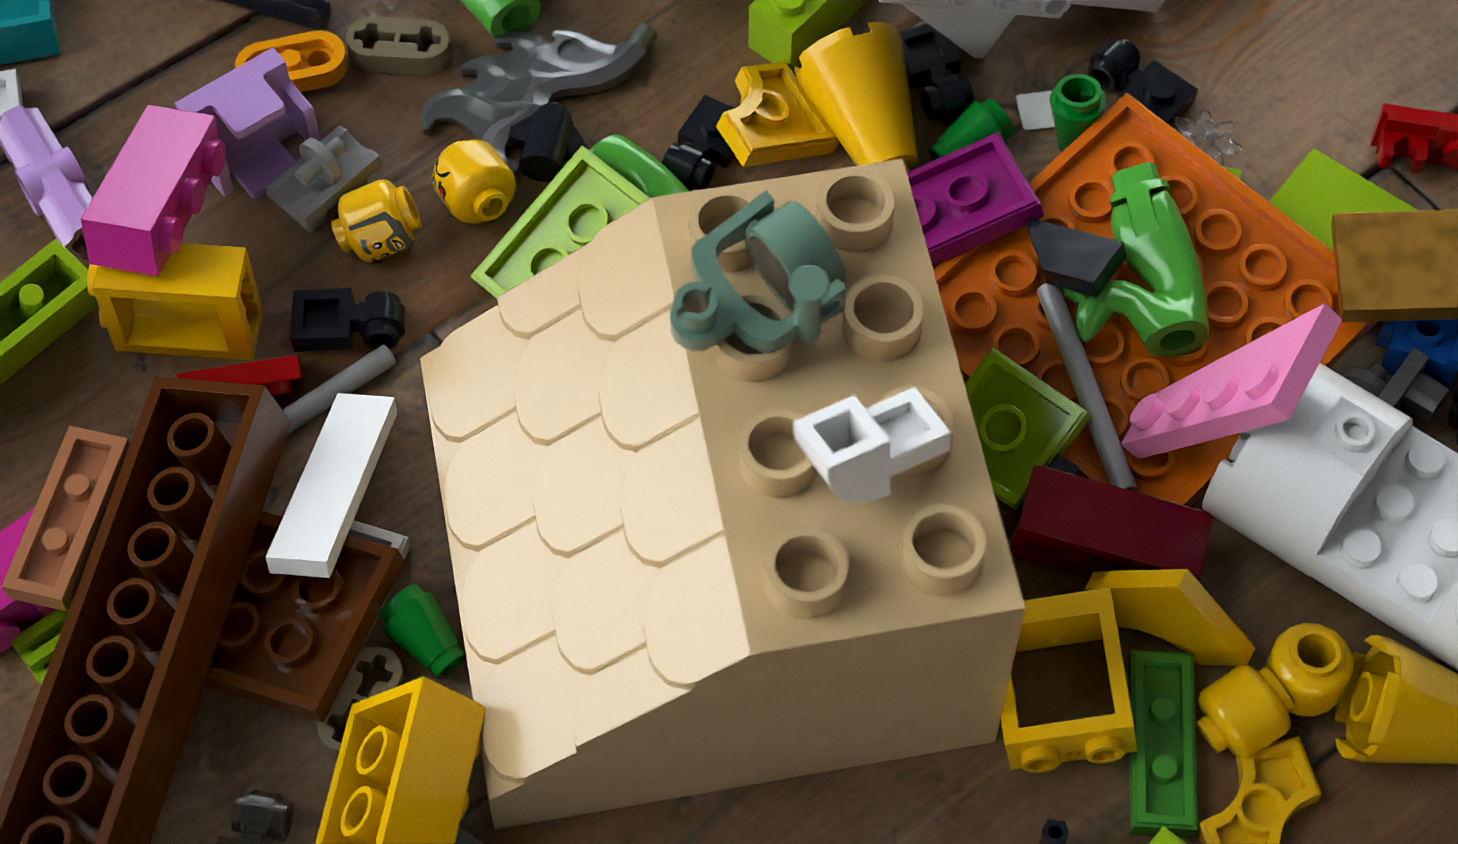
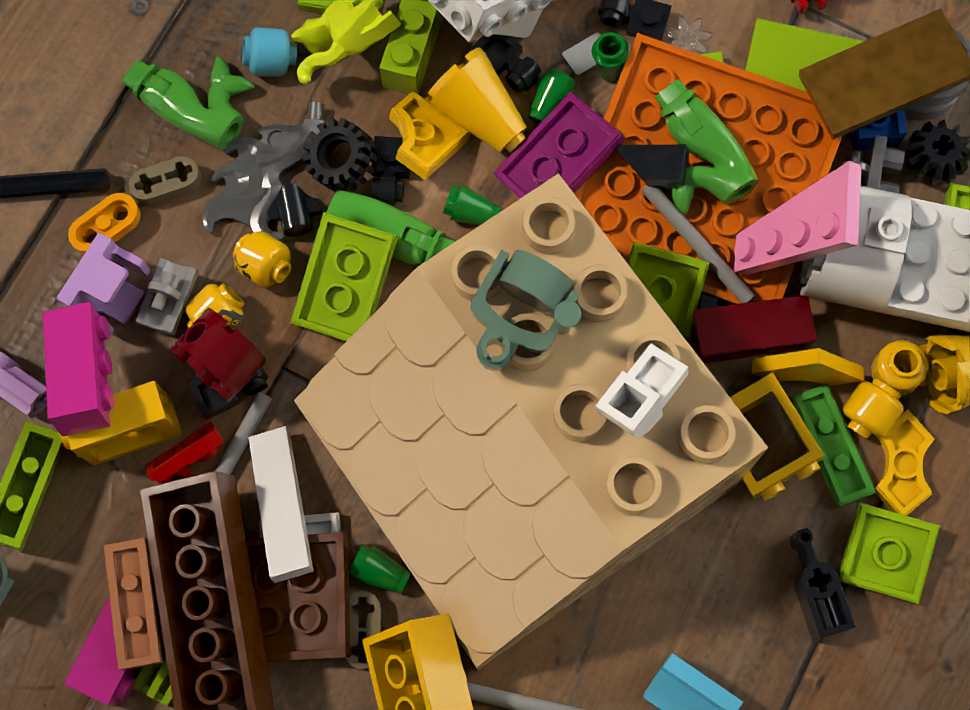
camera: 20 degrees left, 15 degrees up
none -> dark red brick [170,308,267,402]
none -> black tyre [303,118,377,191]

